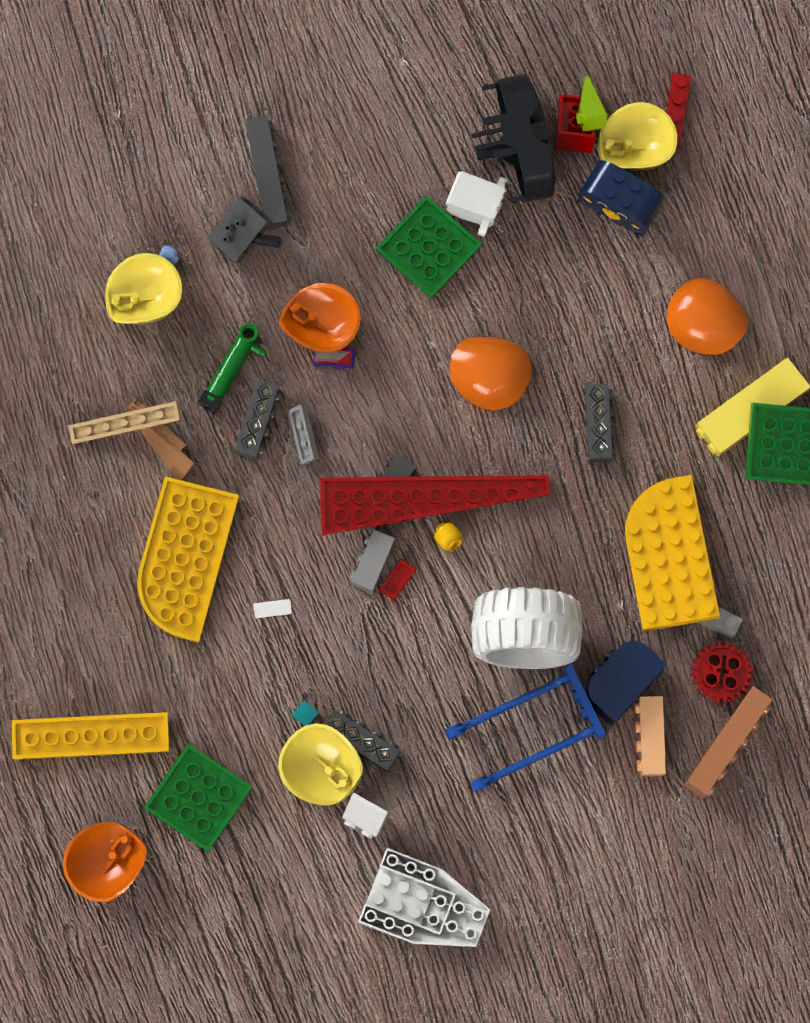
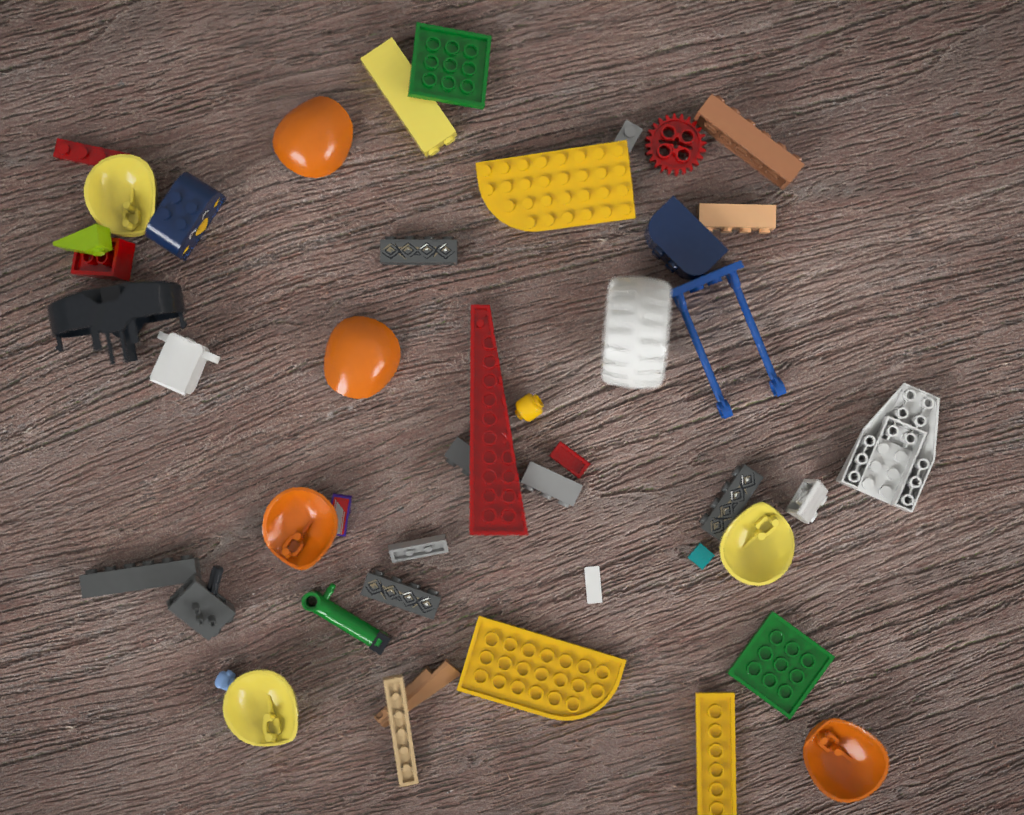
camera: 85 degrees left, 10 degrees up
green plate [376,195,482,299] -> none

